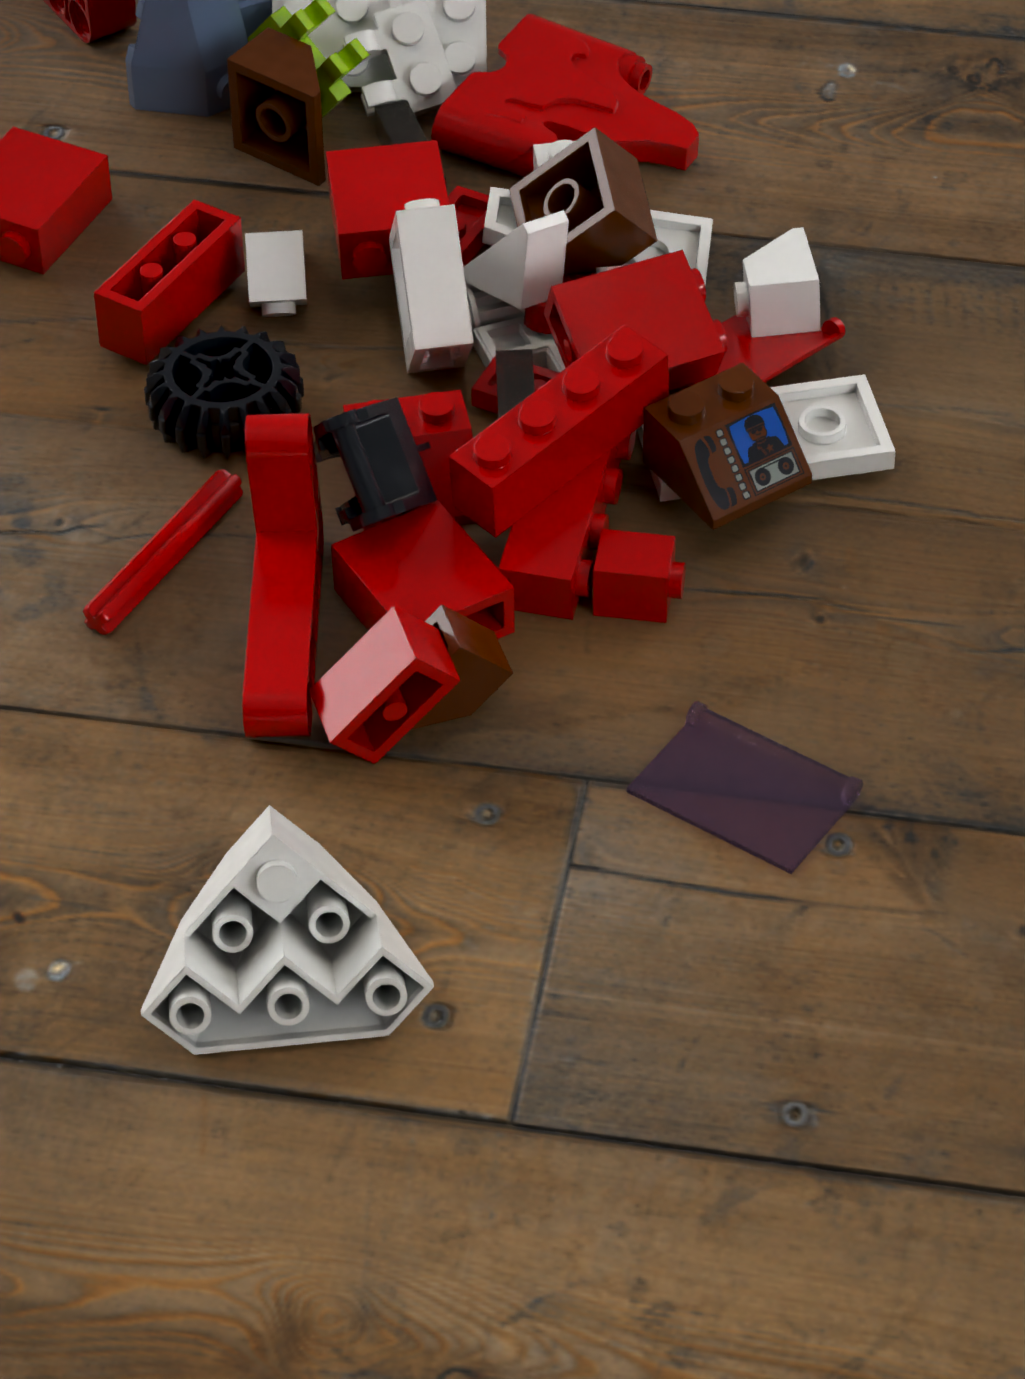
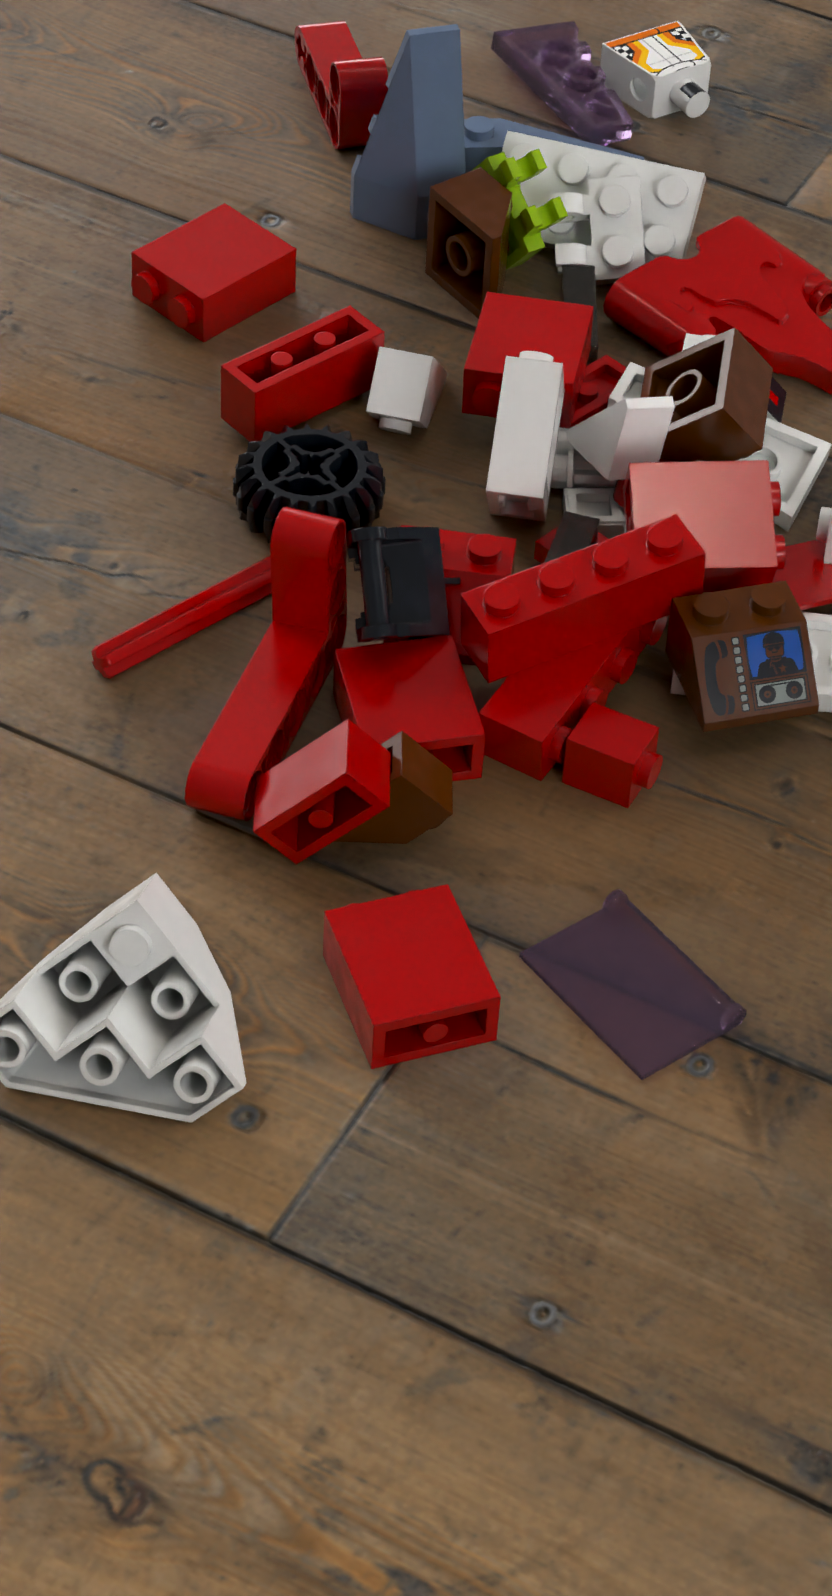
camera: 15 degrees right, 0 degrees up
none -> red brick [323,884,501,1069]

